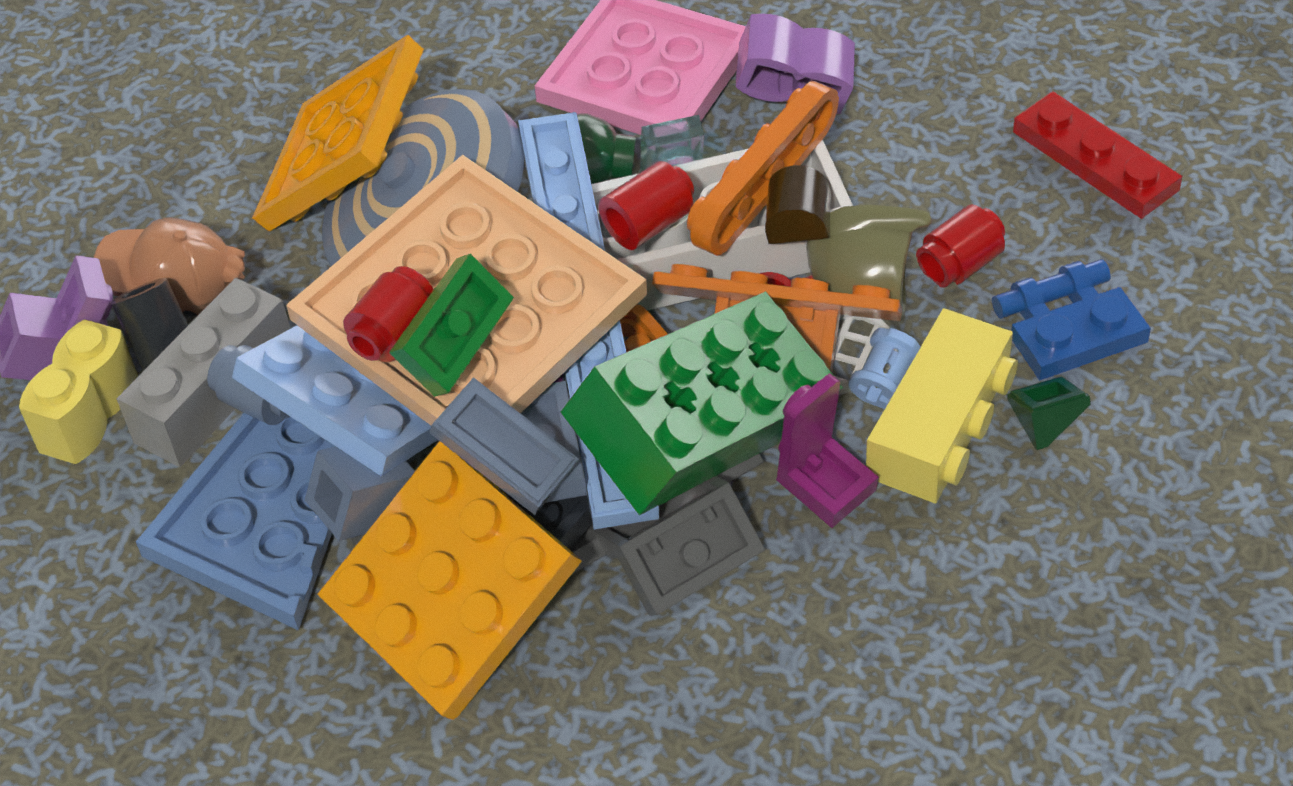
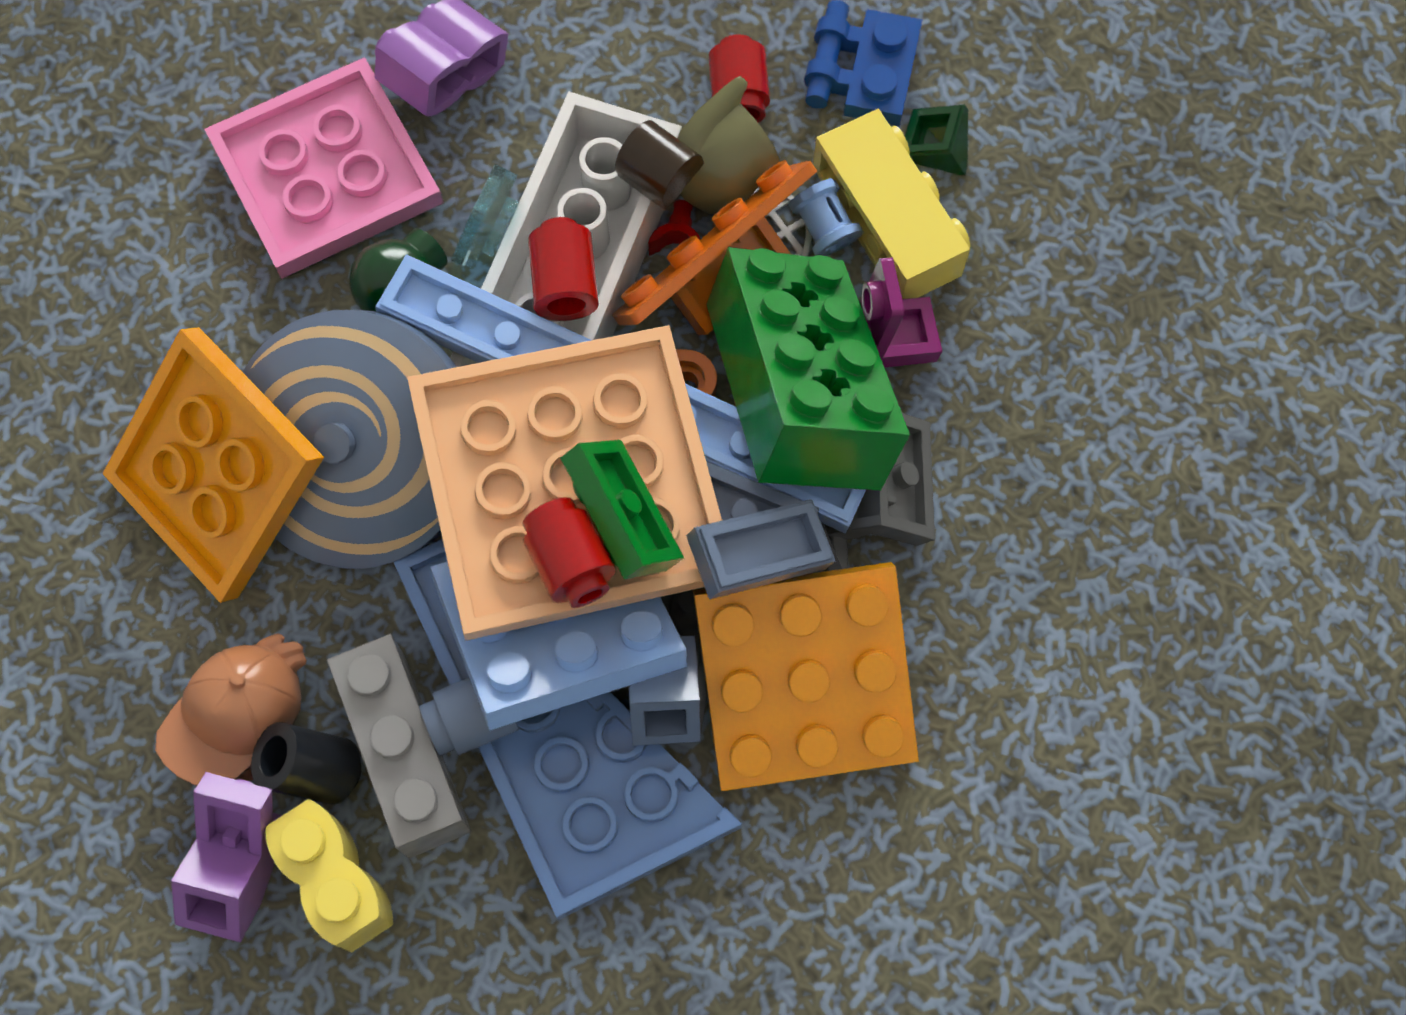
camera: 60 degrees left, 20 degrees up
orange plate [687,81,839,256] -> none

